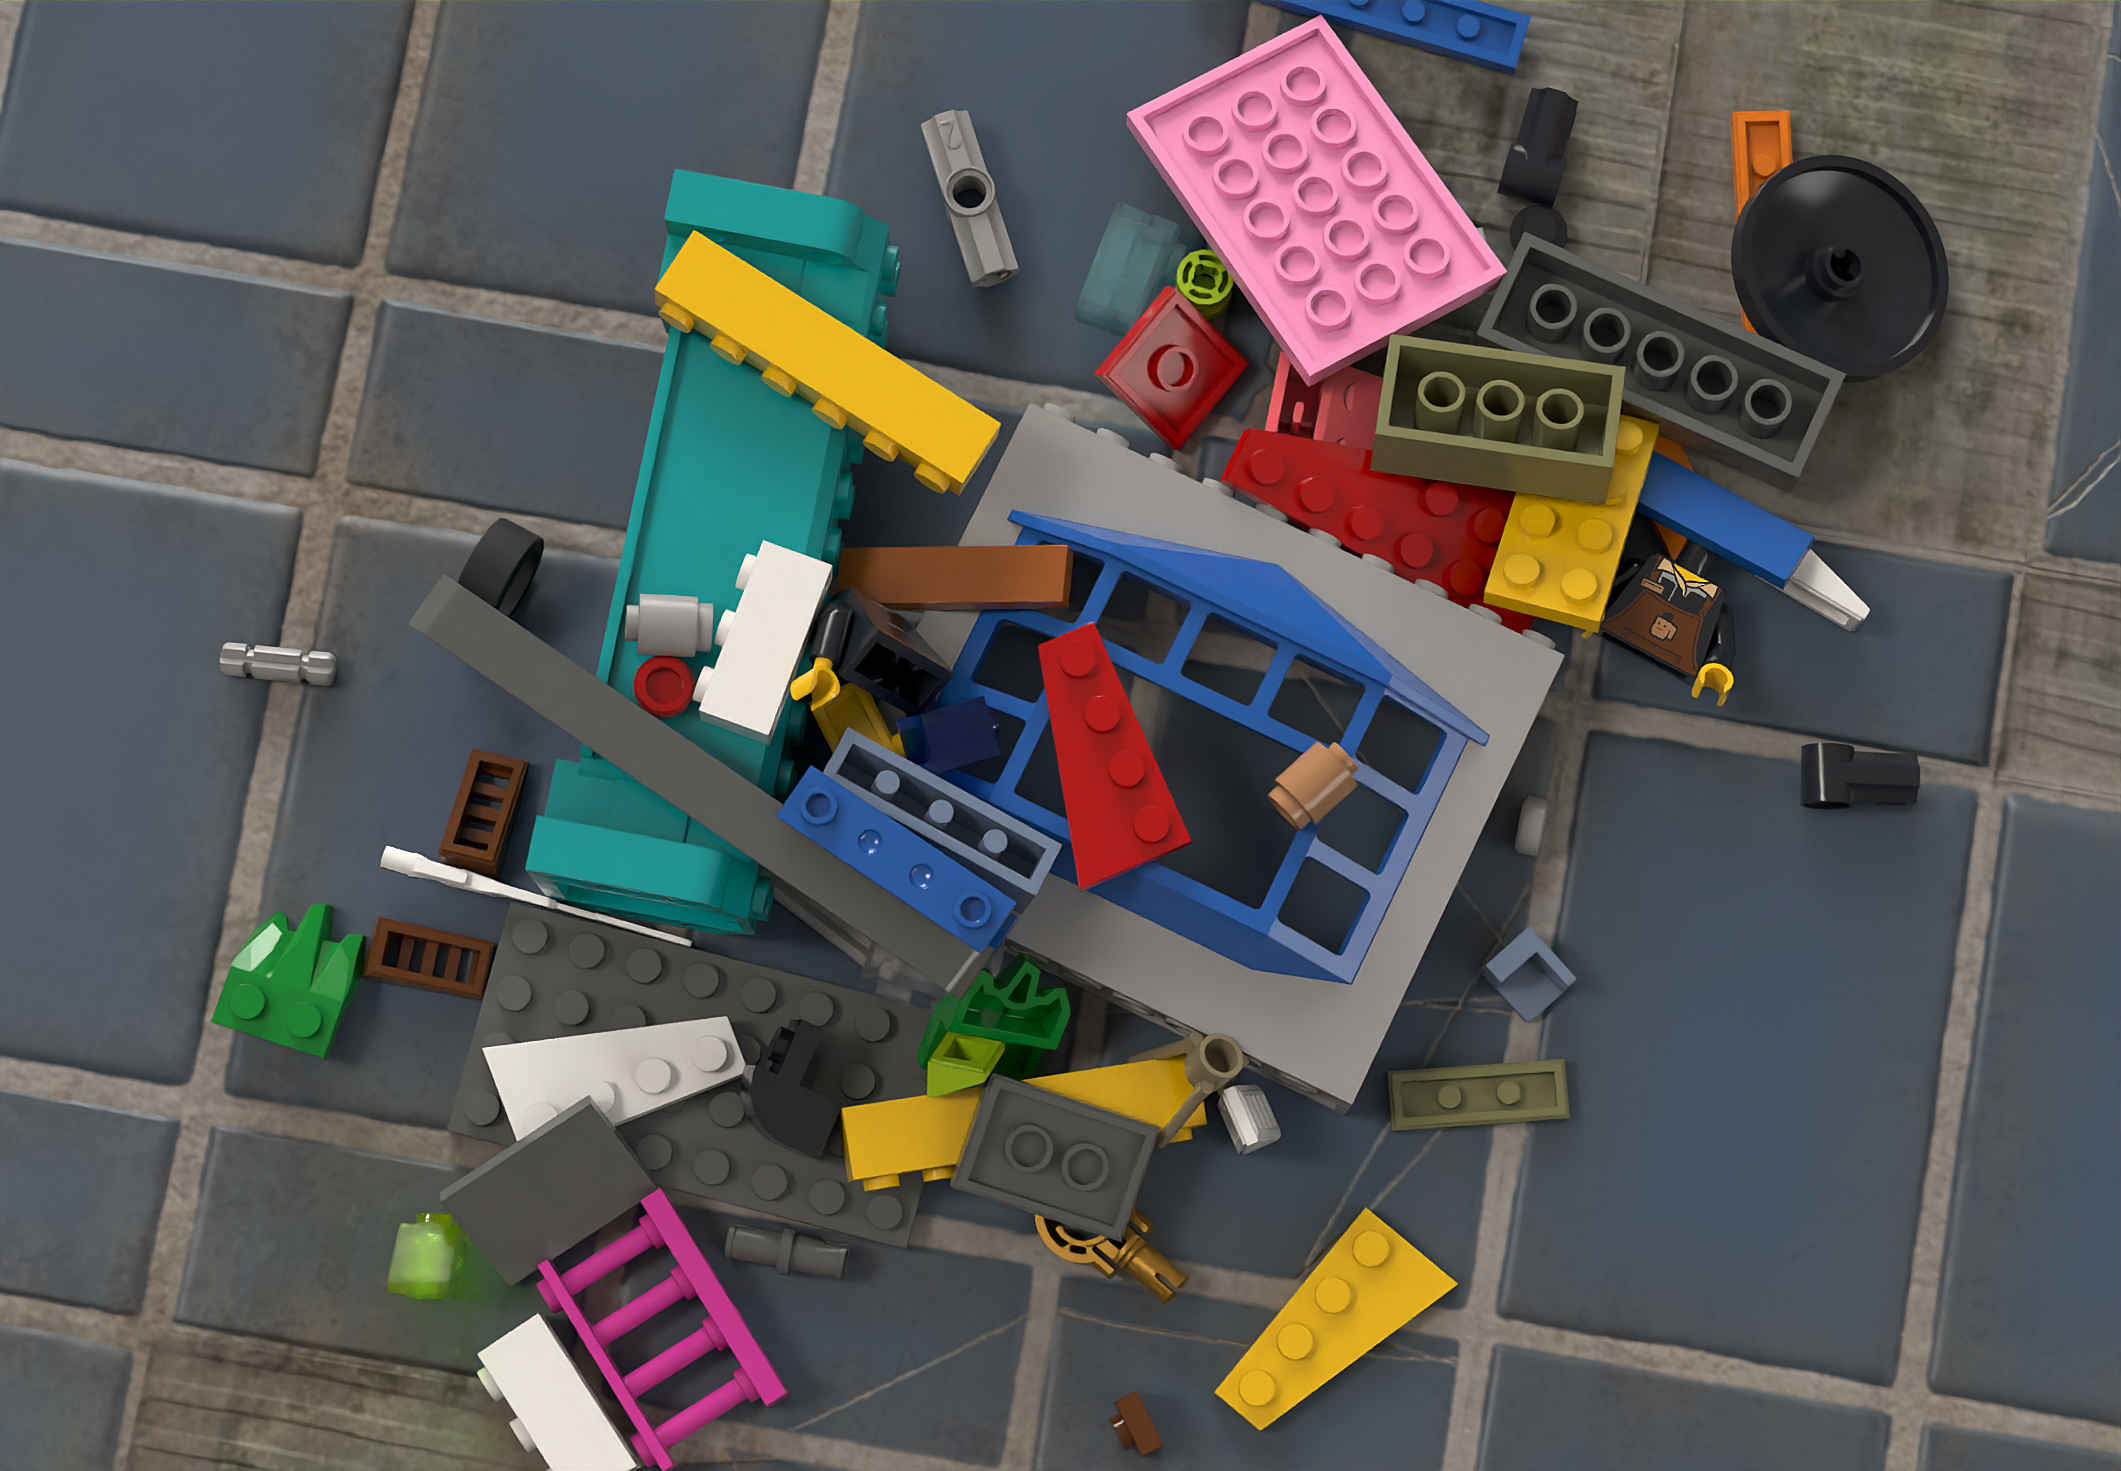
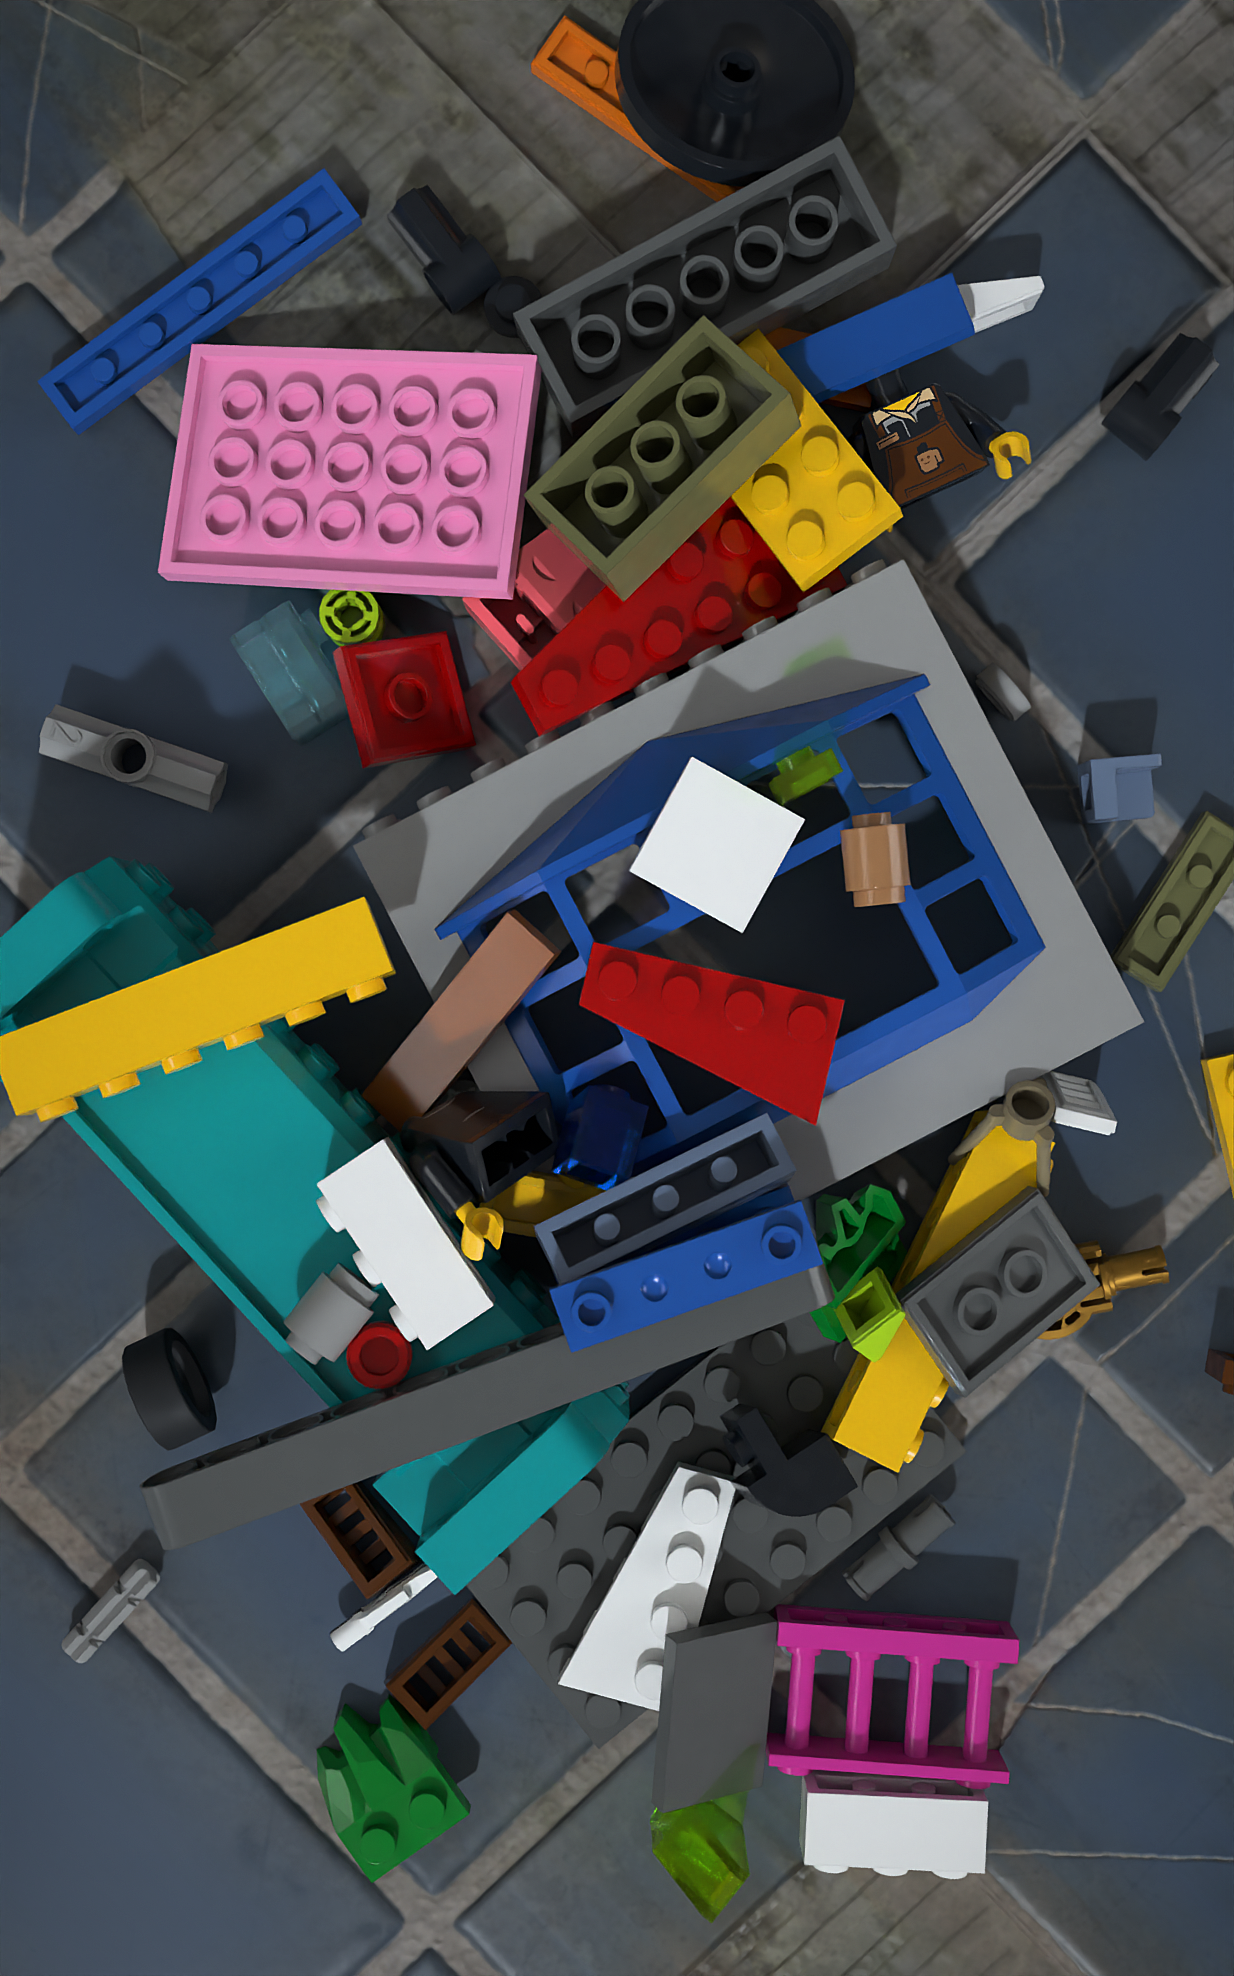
camera: 55 degrees left, 10 degrees up
none -> white tile [628,757,805,933]
none -> clear neon green plate [768,746,843,806]

